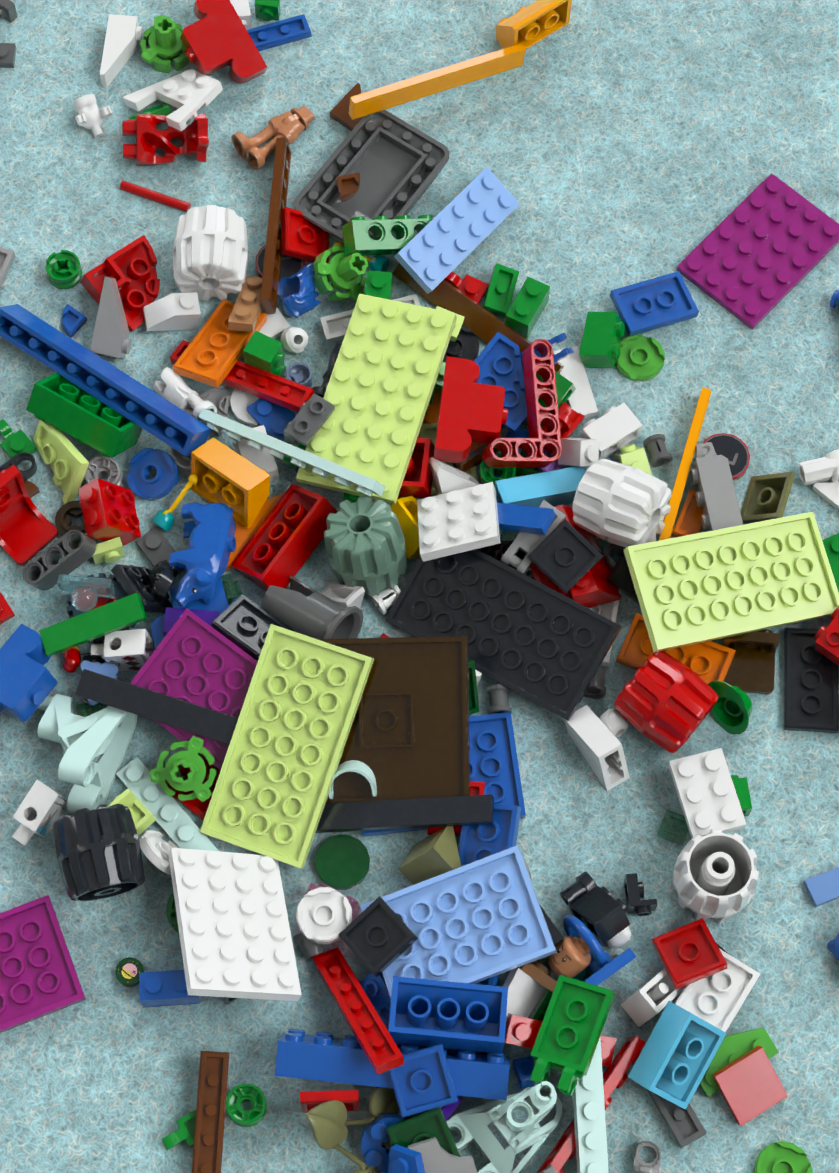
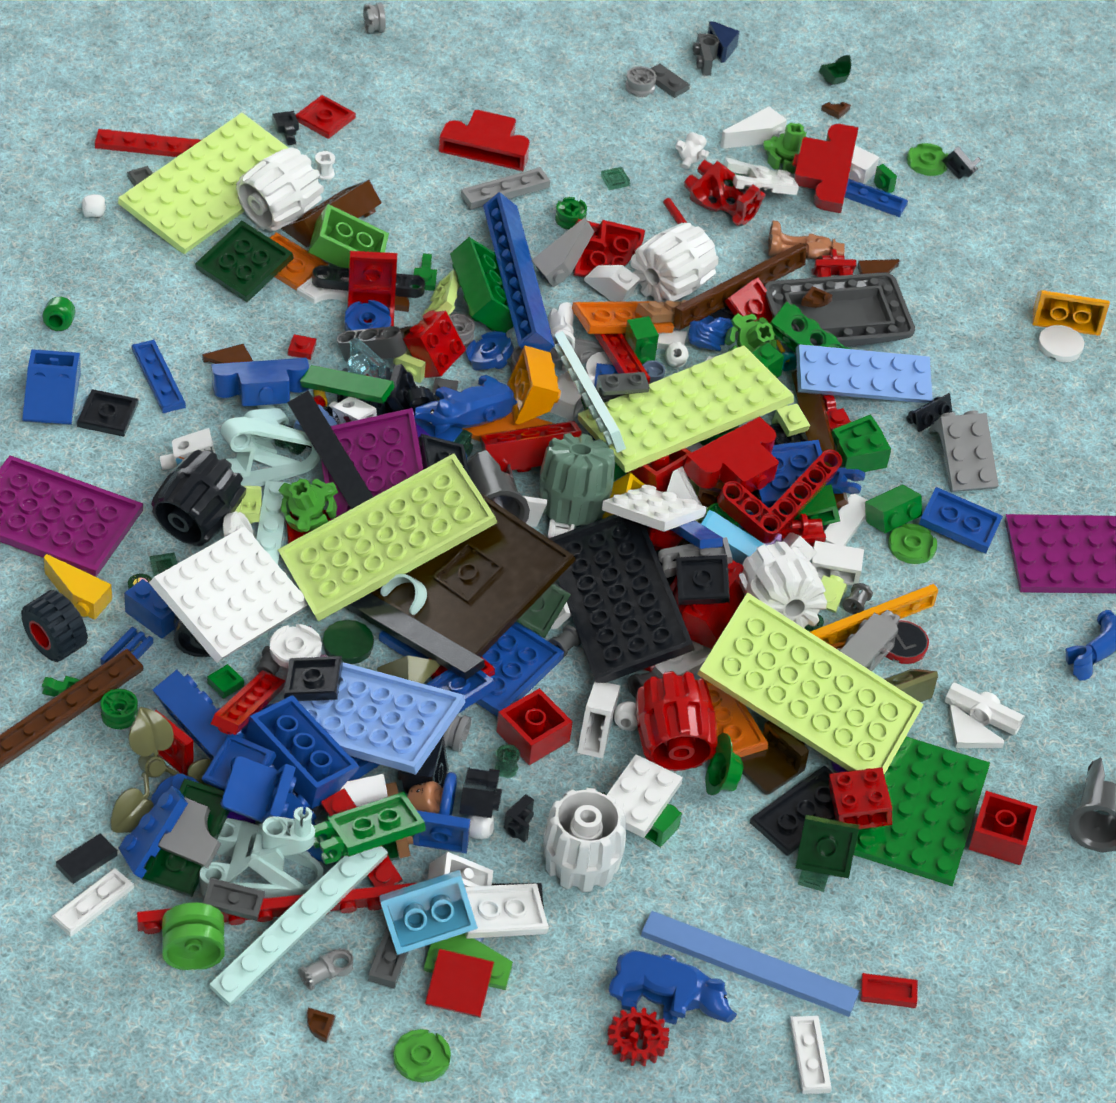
camera: 40 degrees right, 20 degrees down
blue tile [62,304,87,338] -> none
hinge [152,474,198,532] -> none
light orange tile [349,43,526,120] -> none
red tile [652,918,727,990] -> none
none -> black wheel [21,590,88,662]
none -> yellow slope [44,554,112,620]
none -> blue tile [100,626,153,665]
none -> clear green tile [149,552,178,577]
none -> green plate [207,664,244,699]
none -> blue bracket [221,756,297,823]
none -> blue plate [345,300,391,331]
none -> clear green bush [495,744,520,778]
none -> red brick [496,688,573,765]
none -> clear green tile [601,167,630,190]
none -> red hips [812,249,856,278]
none -> black hinge [906,393,952,432]
none -> light grey bracket [929,411,999,492]
none -> white tile [1038,325,1085,362]

